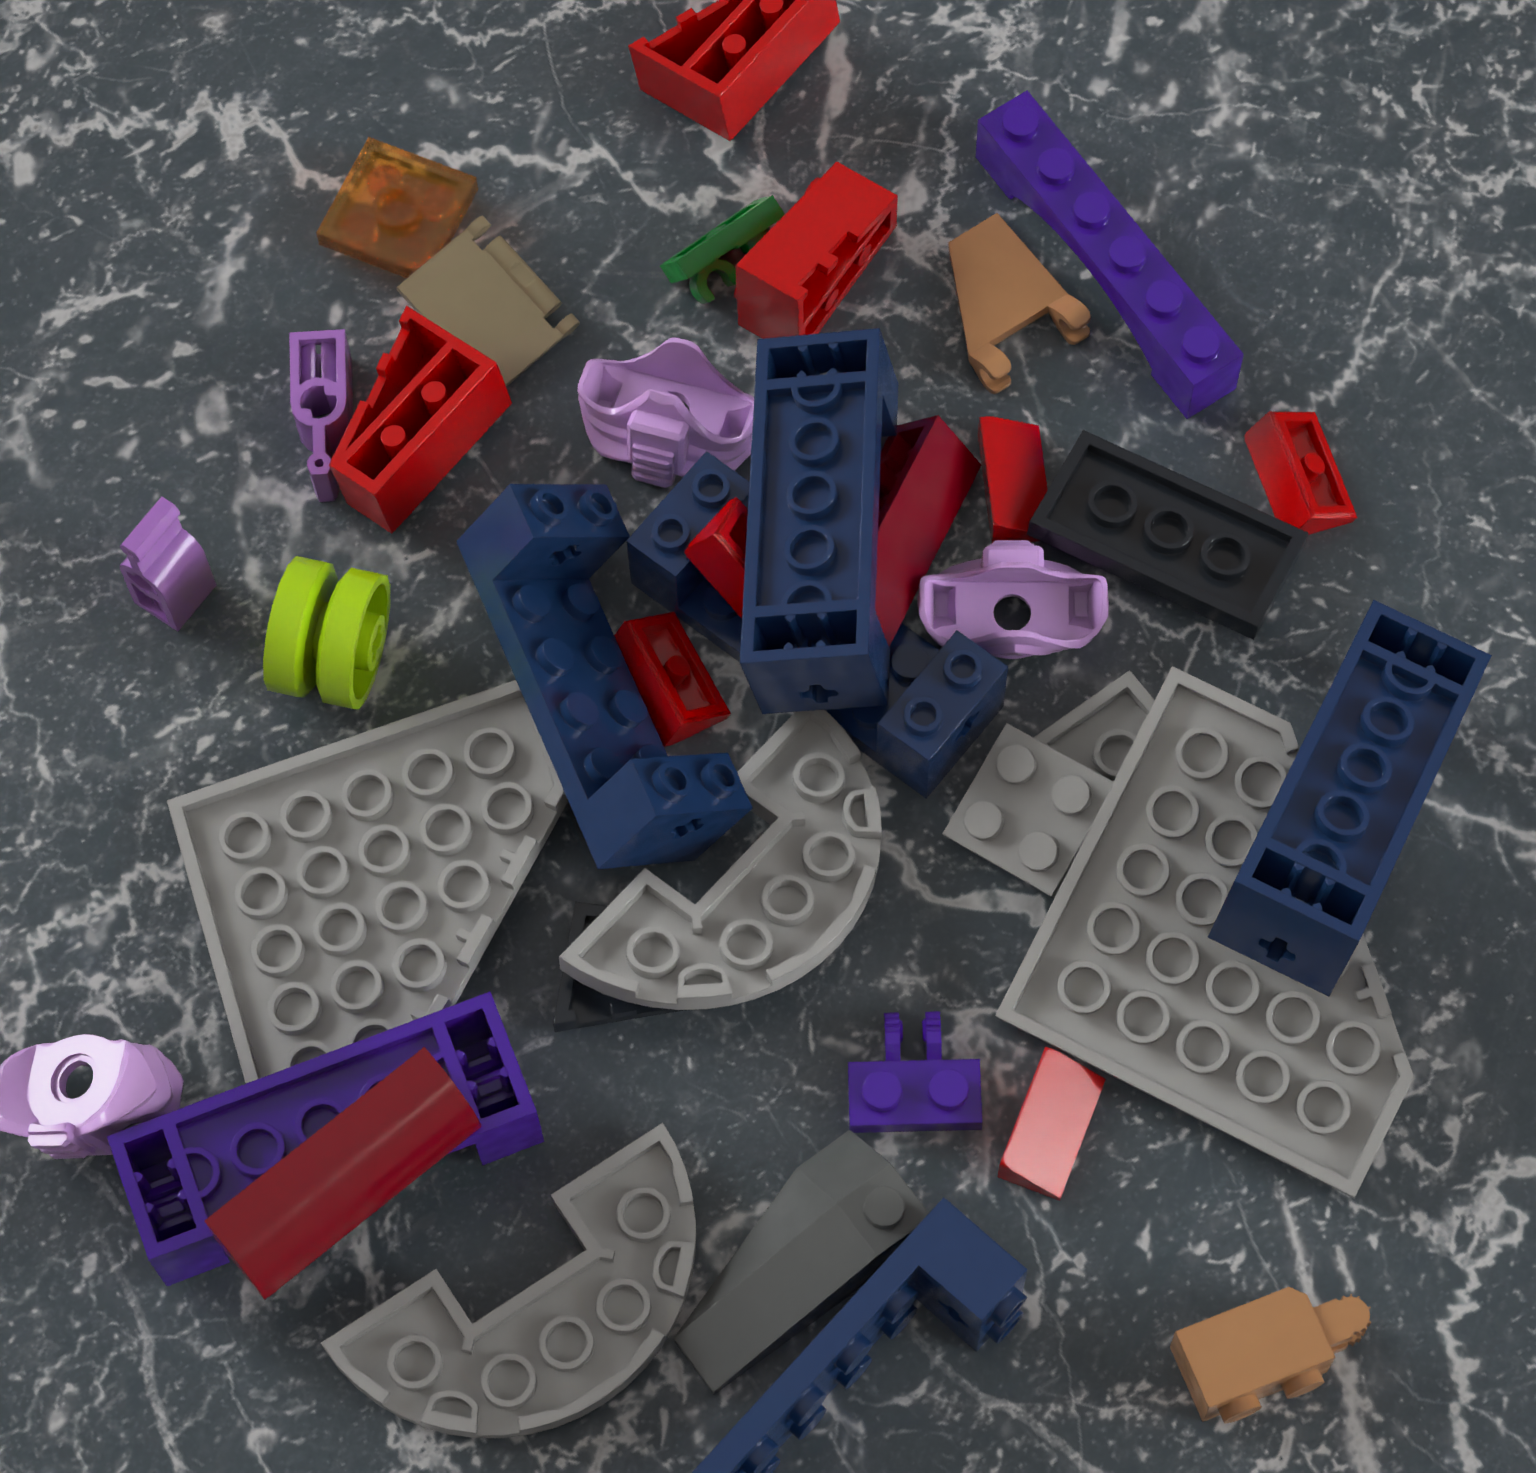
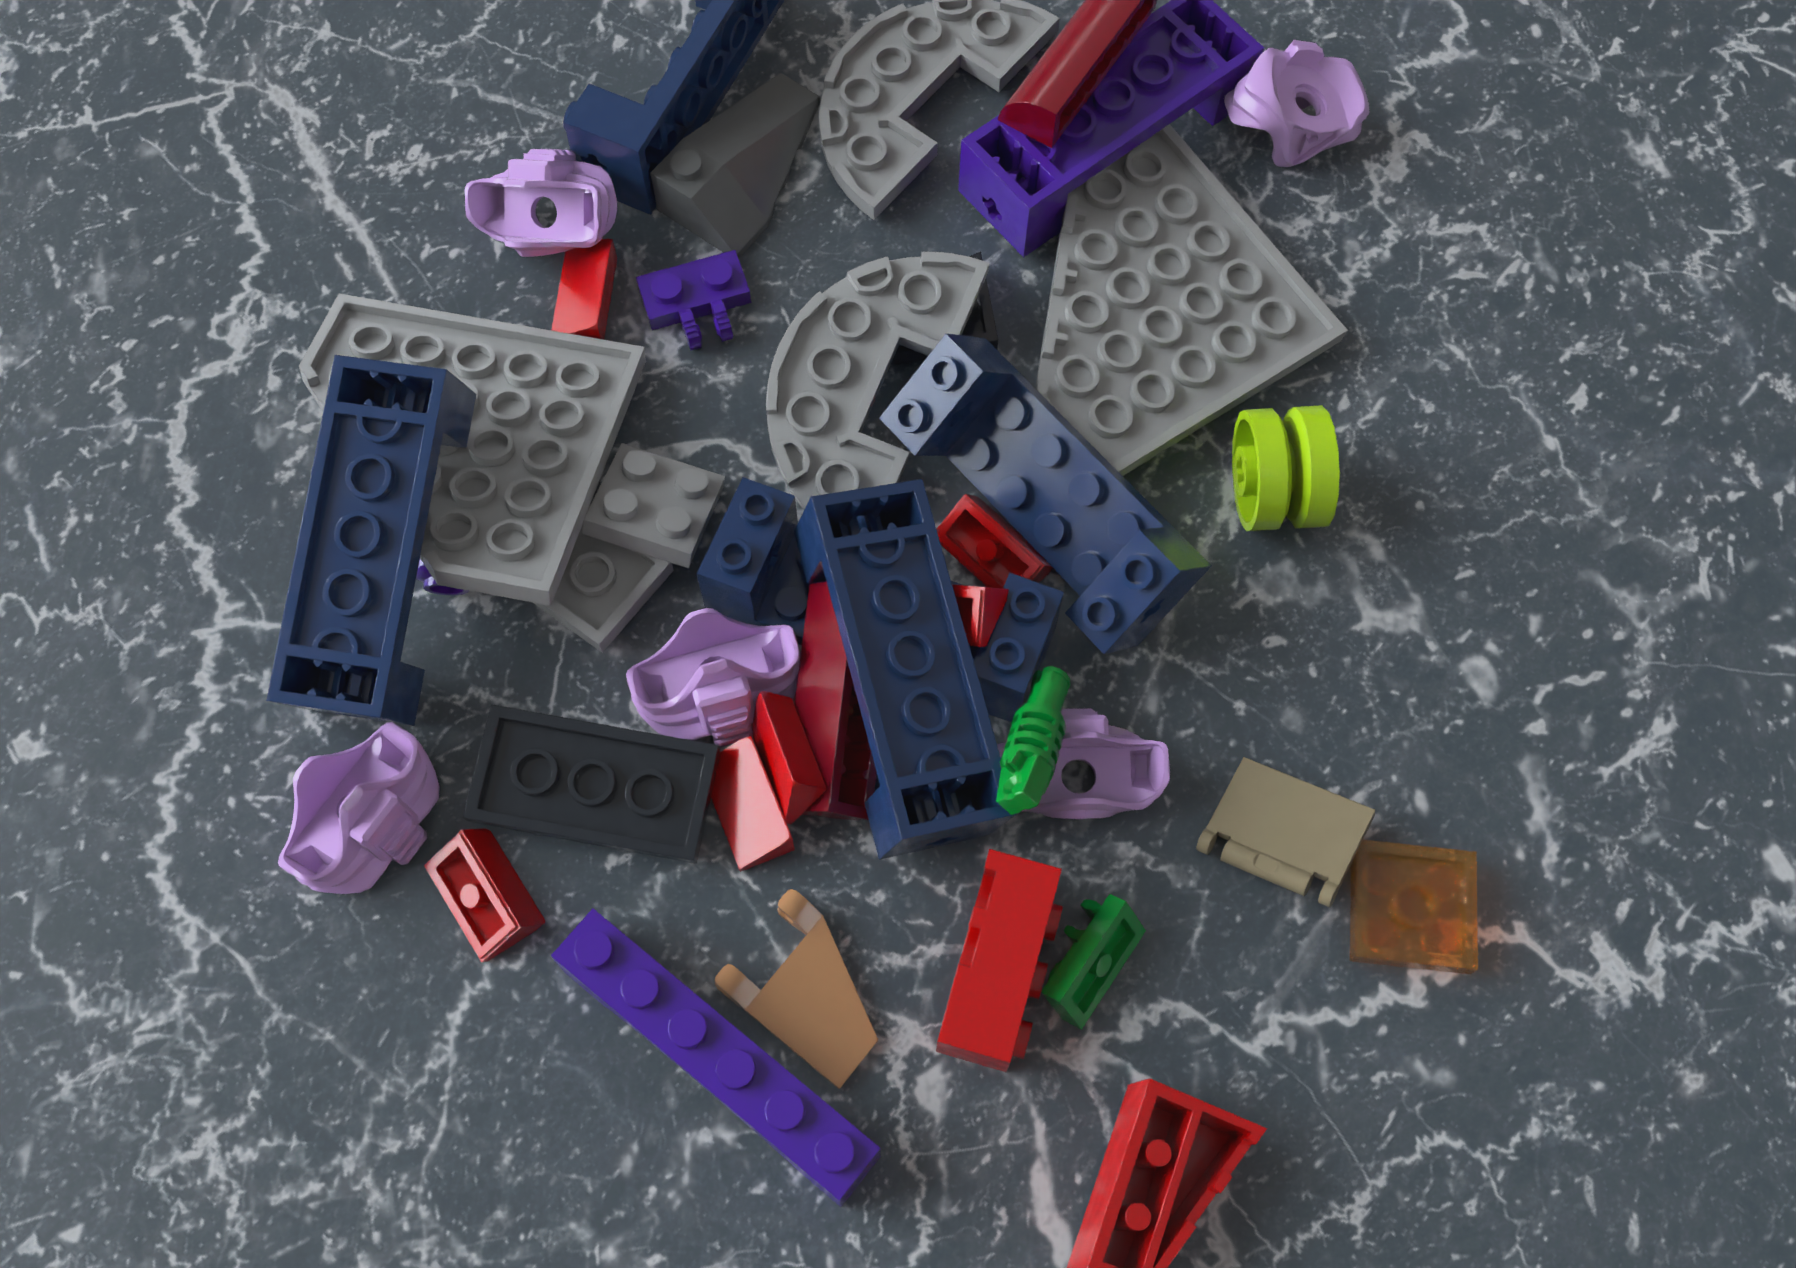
camera: 160 degrees right, 0 degrees up
medium lavender piece [120,497,216,632] -> none
medium lavender piece [289,329,353,502] -> none
red wedge [329,305,512,534] -> none
medium nougat hinge [1170,1287,1371,1424] -> none
none -> lavender piece [278,722,440,894]
none -> lavender piece [465,149,617,257]
none -> red slope [752,691,827,825]
none -> green hinge [996,666,1071,815]

